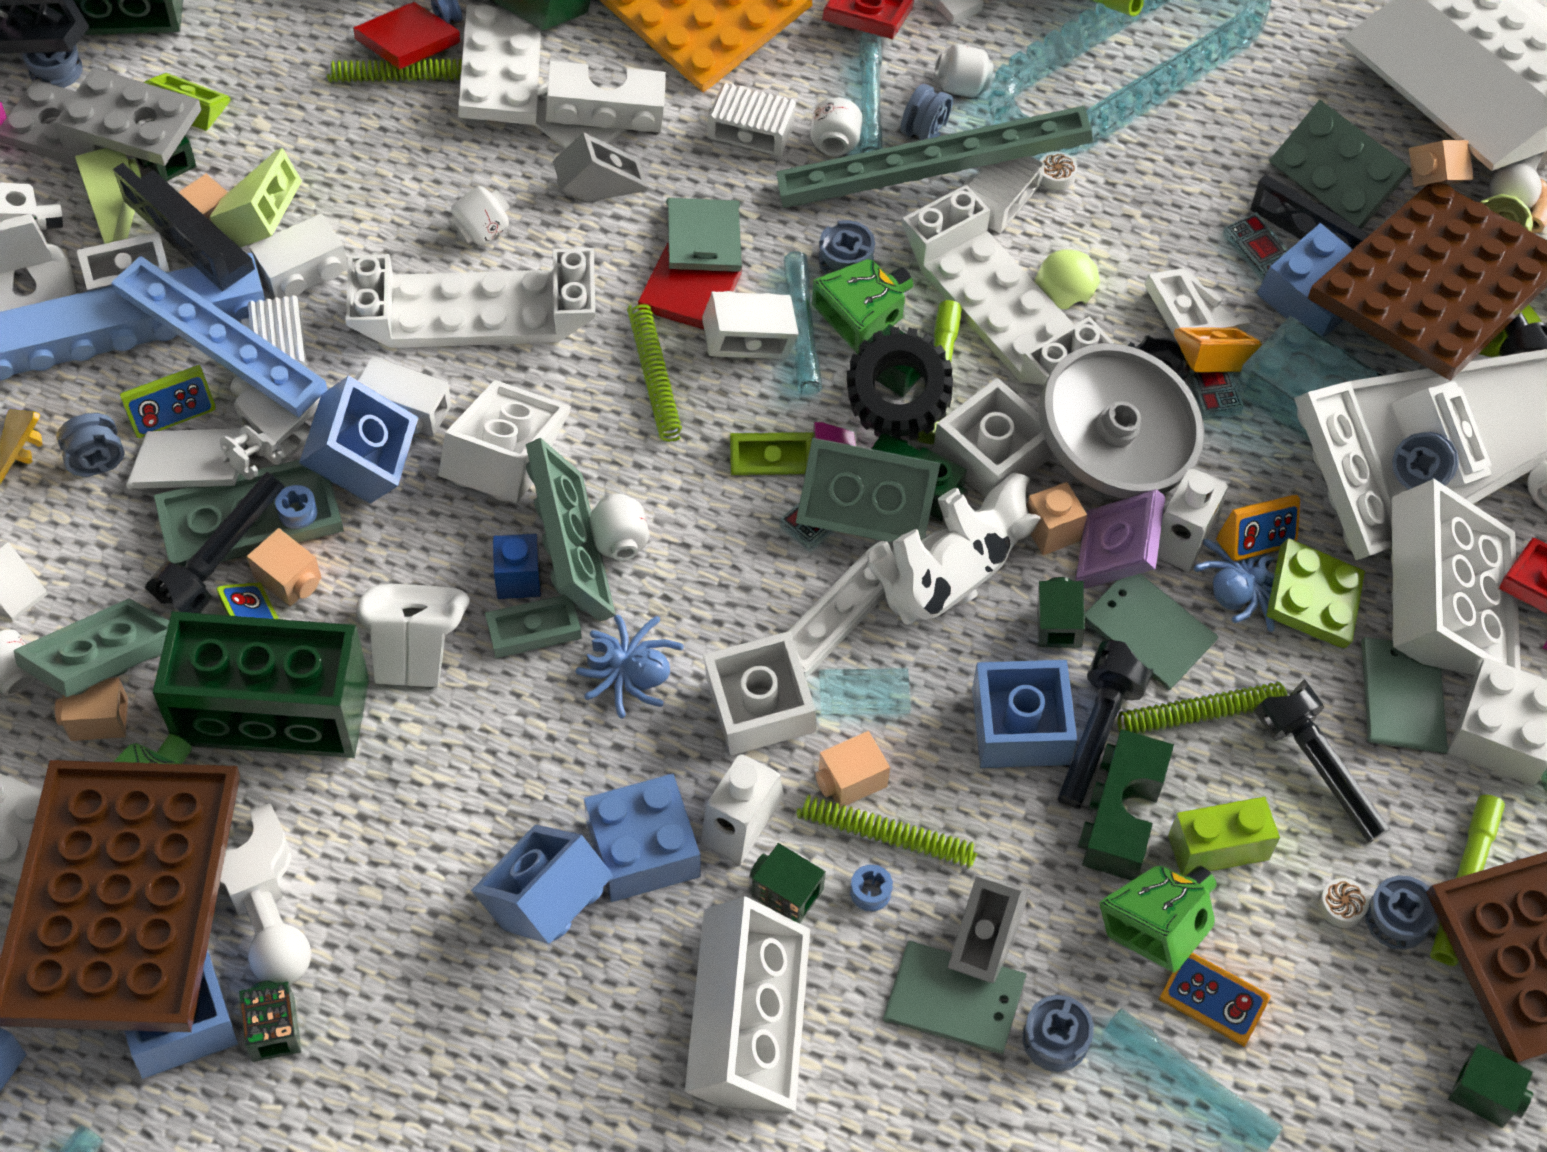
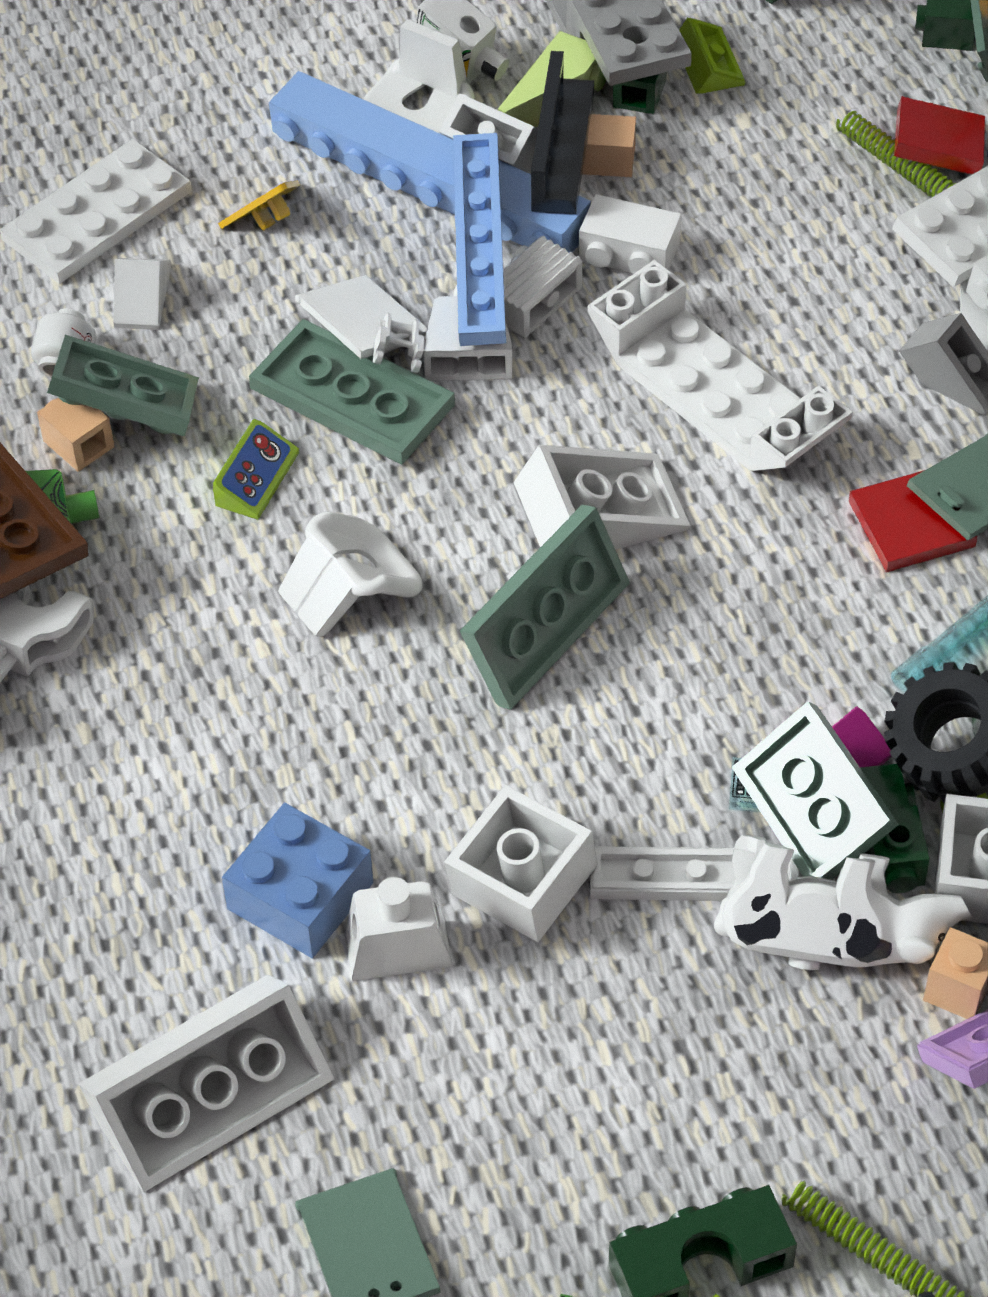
camera: 55 degrees right, 5 degrees down
sand blue wheel [56,413,125,477] -> none
slope [119,365,216,438] -> none
black piece [145,472,285,613] -> none
dark green brick [152,611,369,758] -> none
yellowish green slope [210,148,302,248] -> none
light nougat brick [247,528,322,607] -> none
medium blue bush [275,485,318,529] -> none
medium blue brick [299,375,418,503] -> none
white brick [354,356,452,437] -> none
white head [449,186,510,246] -> none
medium blue brick [471,824,614,944] -> none
sand green plate [485,595,582,658] -> none
blue brick [493,534,541,599] -> none
medium blue animal [575,615,684,718] -> none
white head [589,494,650,561] -> none
lime piece [627,304,682,442] -> none
white brick [702,291,798,359] -> none
lime slope [730,432,814,475] -> none
dark green brick [749,843,826,924] -> none
lime piece [797,794,977,869] -> none
light nougat brick [815,731,890,809] -> none
clear light blue tile [819,668,911,715] -> none
medium blue bush [850,864,893,912] -> none
light grey slope [948,875,1030,983] -> none
medium blue brick [972,660,1077,768] -> none
dark green brick [1037,577,1085,648] -> none
black piece [1057,640,1153,809] -> none
sand green container [1084,574,1218,690] -> none

